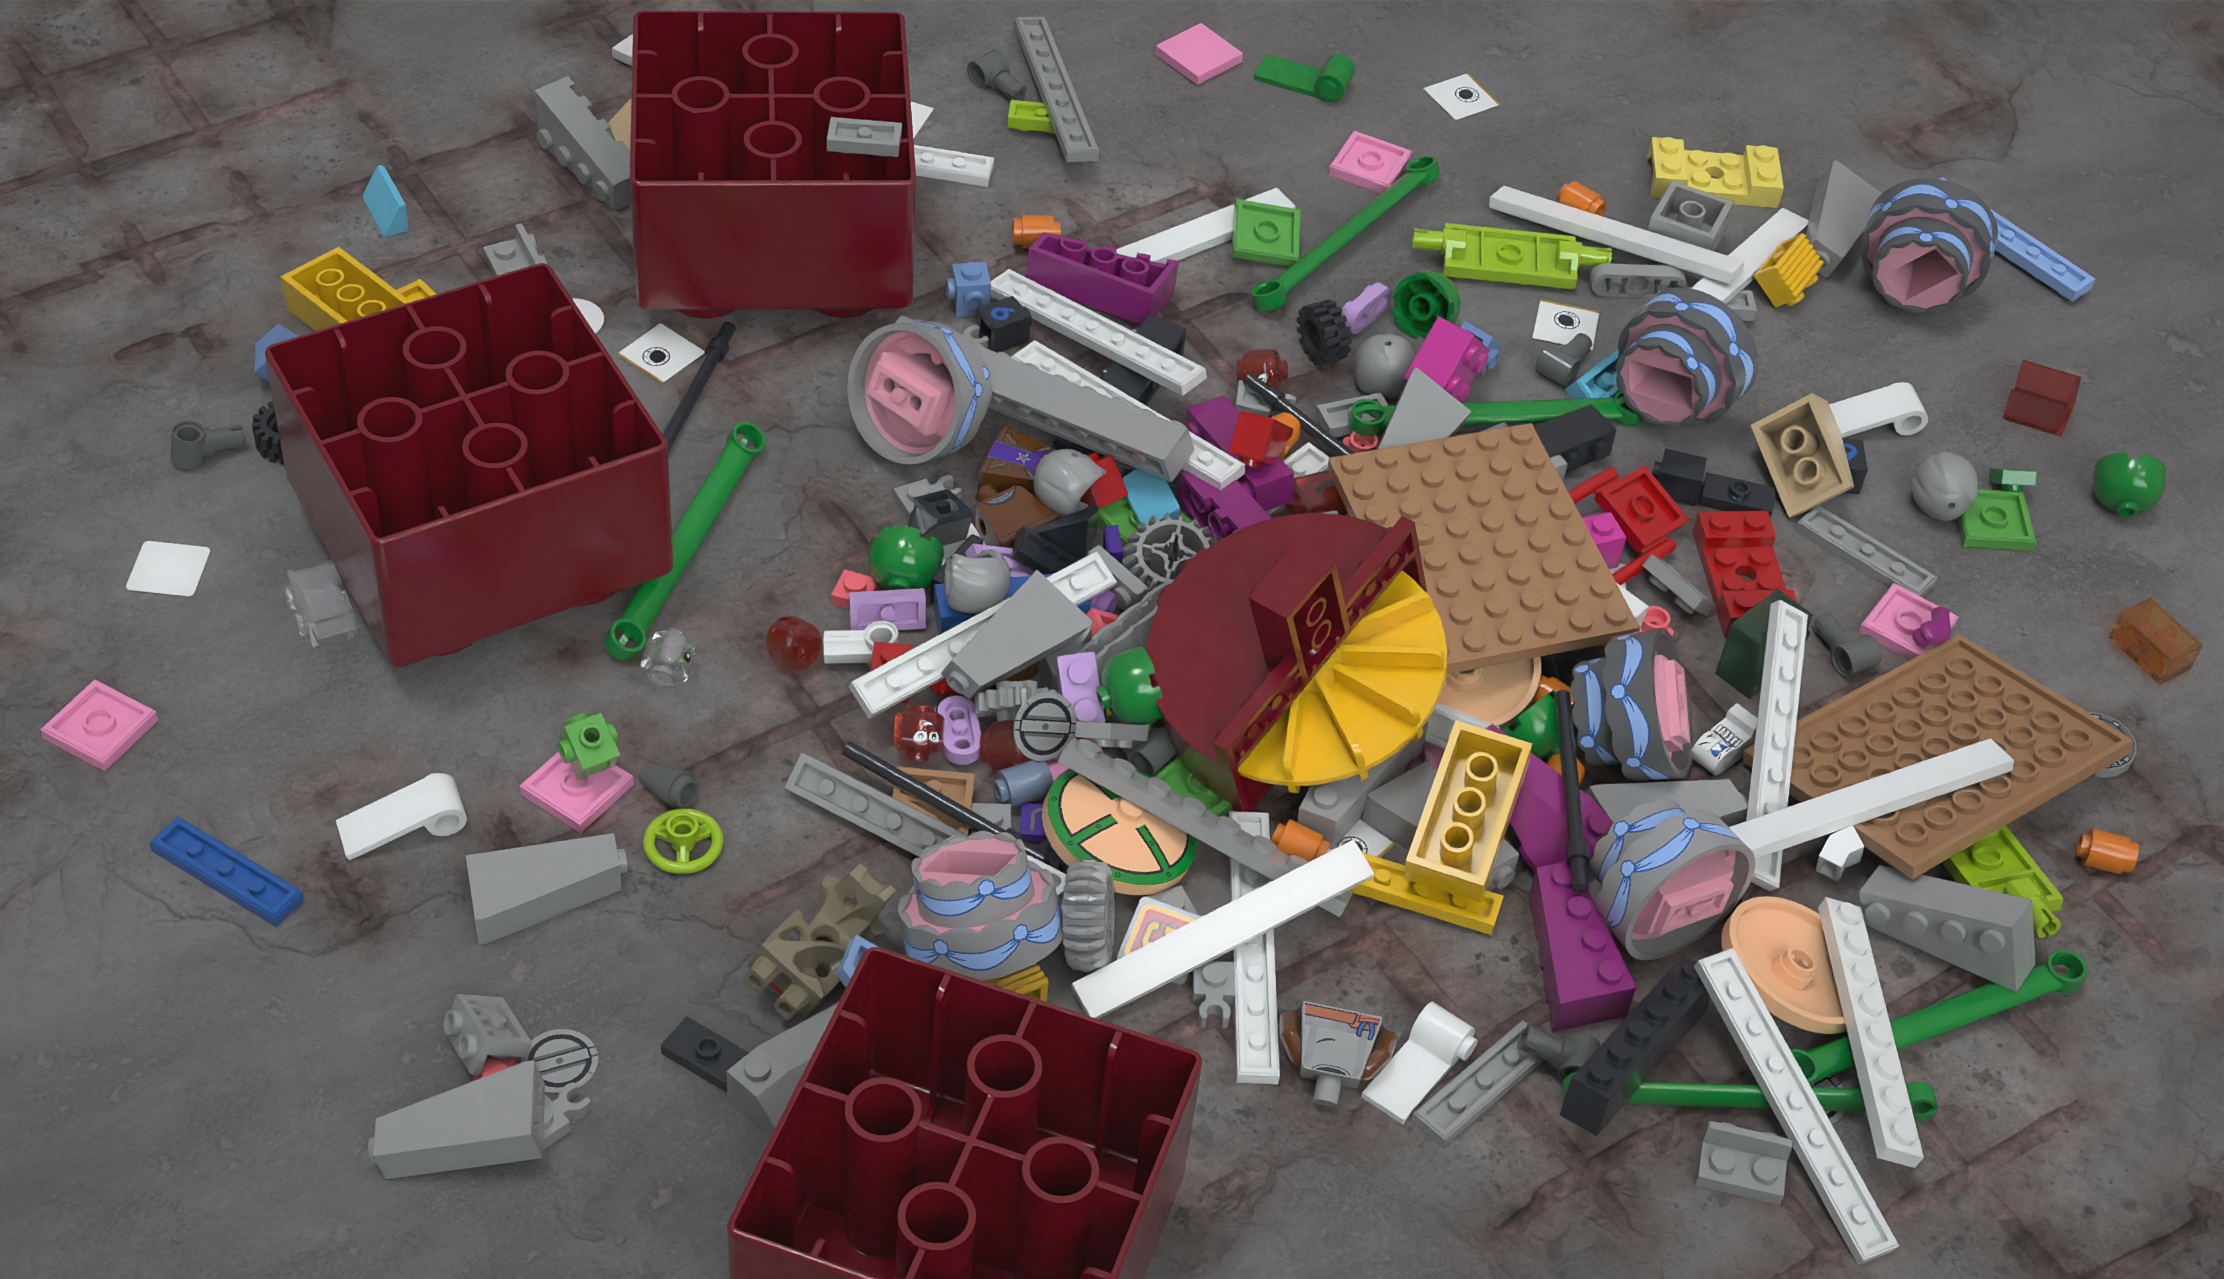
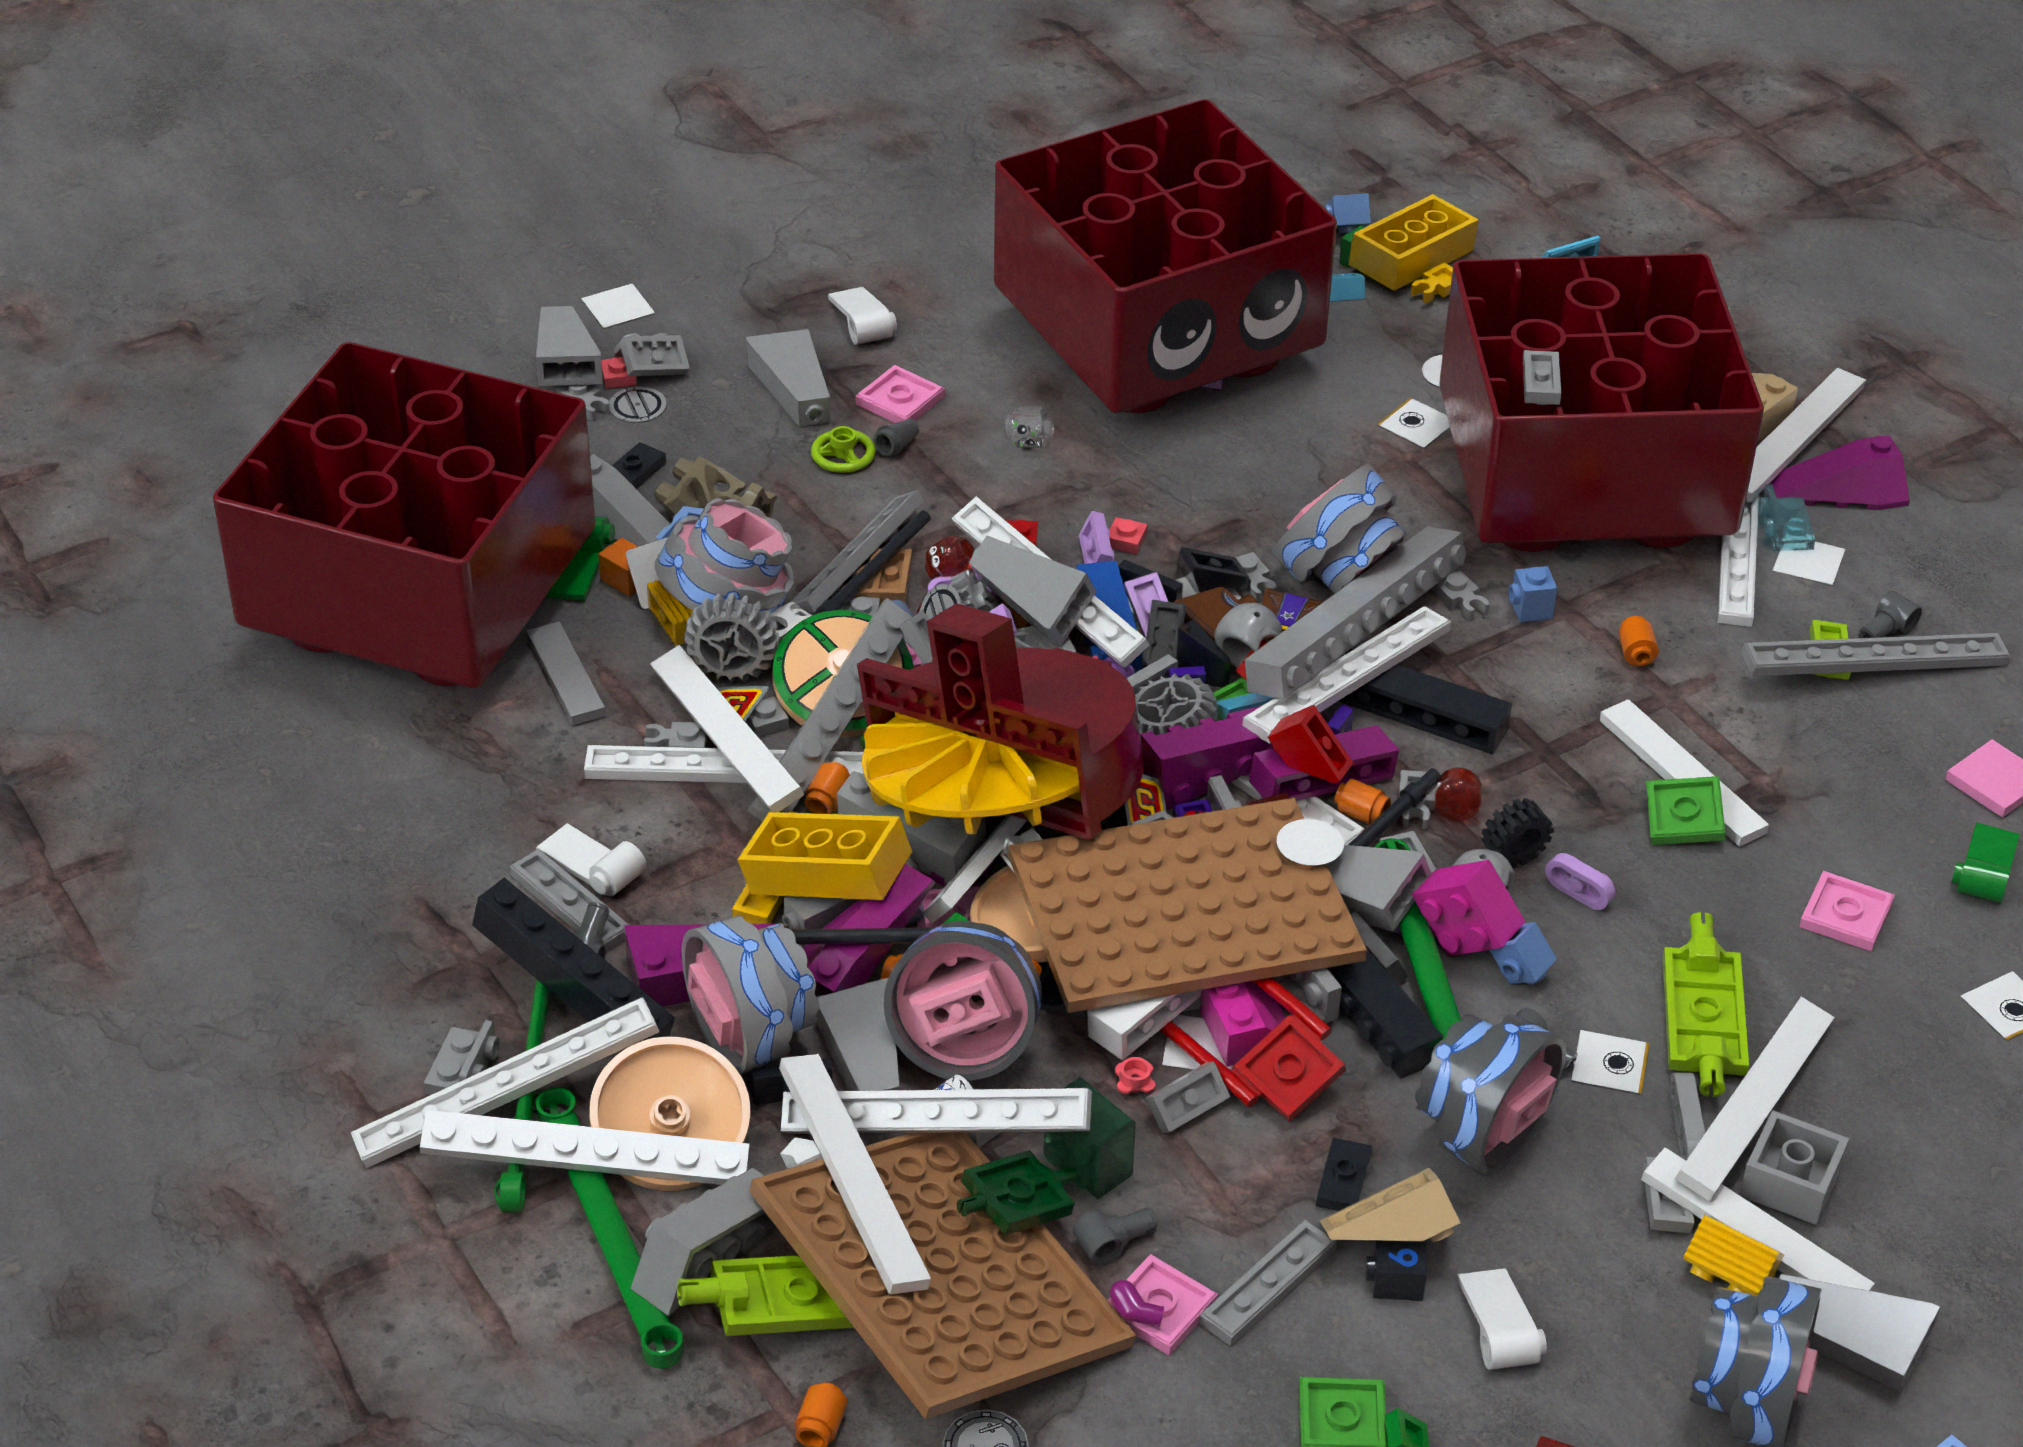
camera: 95 degrees right, 5 degrees down
bright pink tile [40,679,158,772] -> none
blue tile [149,816,304,927] -> none
bright green brick [557,713,620,780] -> none
green piece [604,421,766,661] -> none
black bar [663,322,736,453] -> none
clear red head [765,615,822,670] -> none
white piece [823,621,899,668] -> none
green cylinder [868,526,944,591] -> none
light grey piece [944,549,1010,614] -> none
black brick [977,296,1032,353] -> none
white tile [991,269,1207,396] -> none
magenta wedge [1025,232,1179,325] -> none
green piece [1251,156,1440,312] -> none
torso [1277,999,1405,1107] -> none
green cylinder [1392,270,1461,339] -> none
orange brick [1557,181,1607,216] -> none
light yellow piece [1647,137,1784,208] -> none
black brick [1652,448,1707,506] -> none
red piece [1692,511,1800,638] -> none
light grey piece [1910,452,1978,521] -> none
none -> white sticker [581,284,655,328]
none -> dark green plate [957,1150,1079,1235]
none -> white sticker [1276,819,1344,865]

